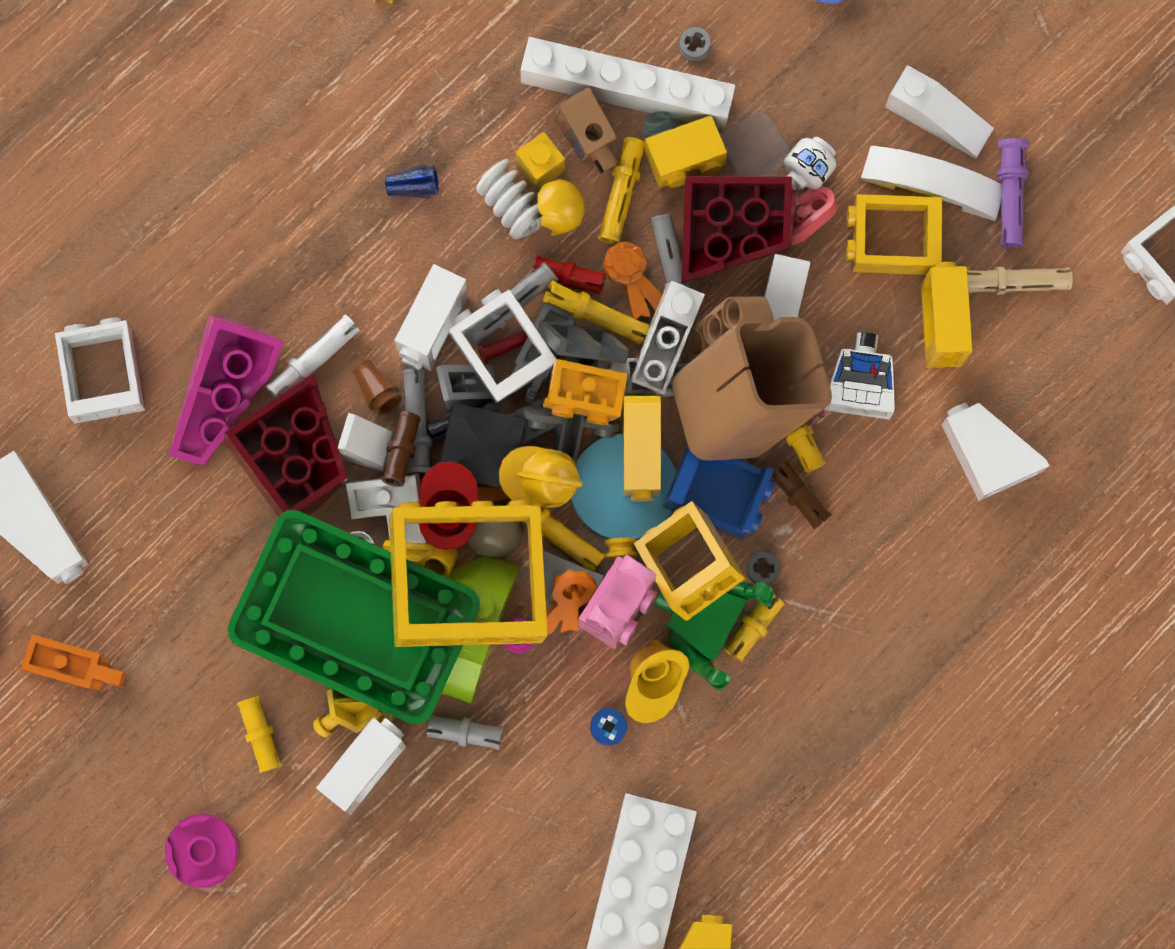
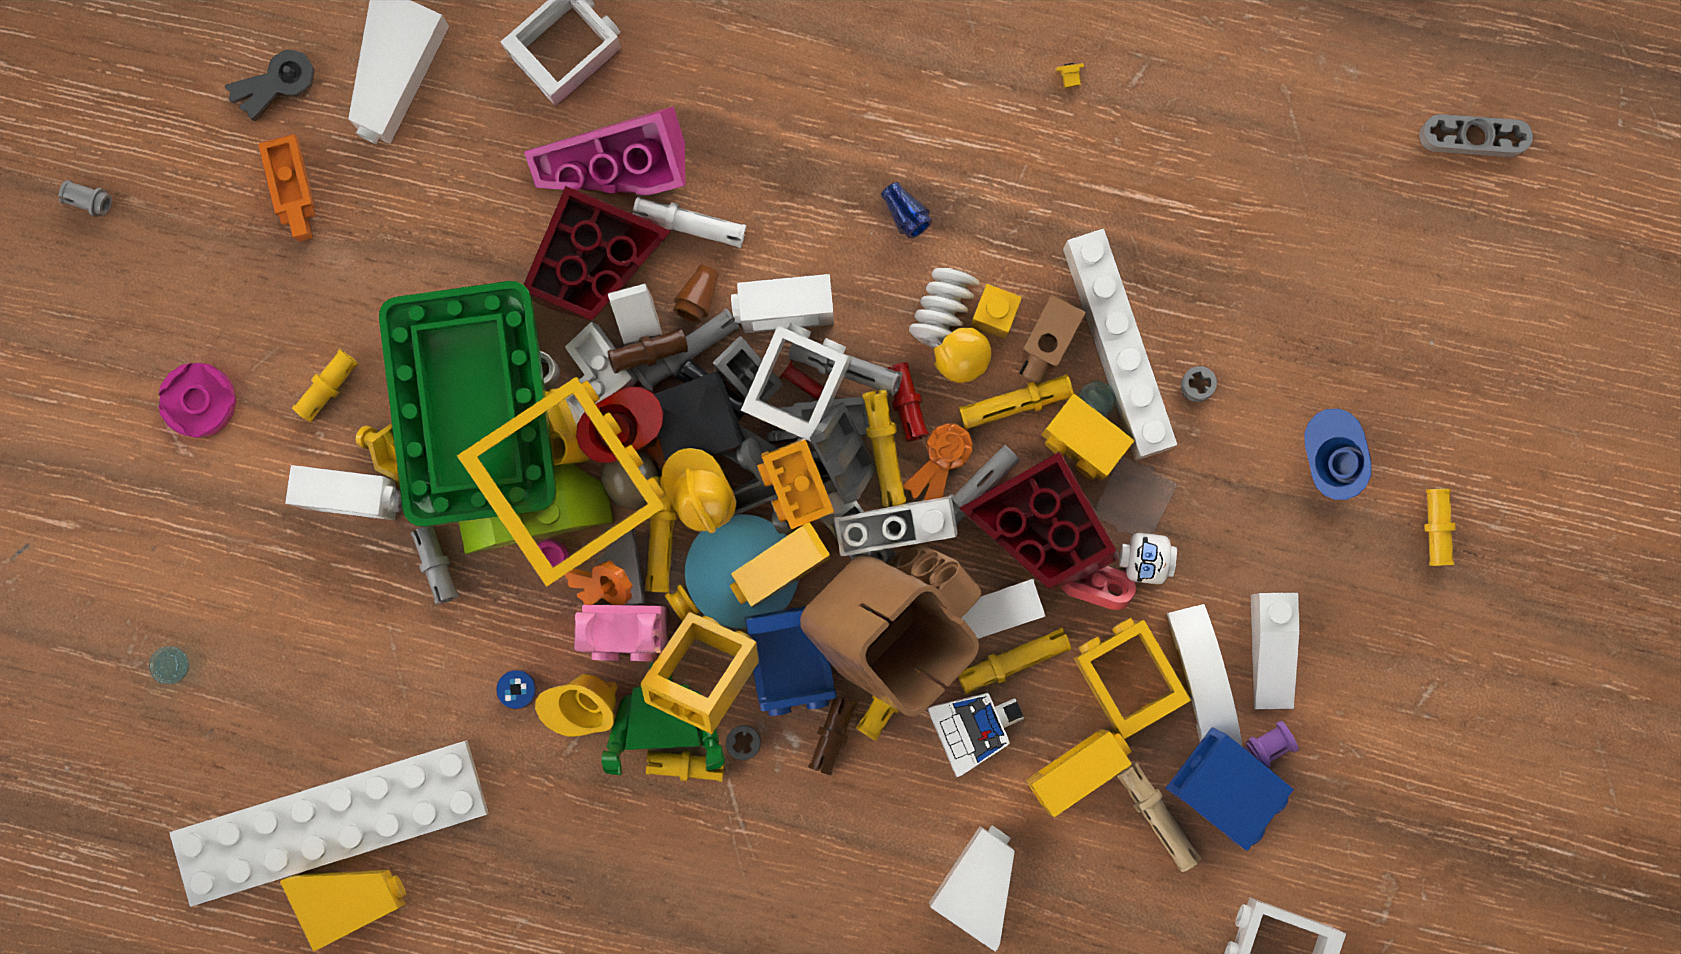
camera: 65 degrees right, 5 degrees up
none -> yellow pin [958,627,1071,695]
none -> blue panel [1166,727,1294,851]

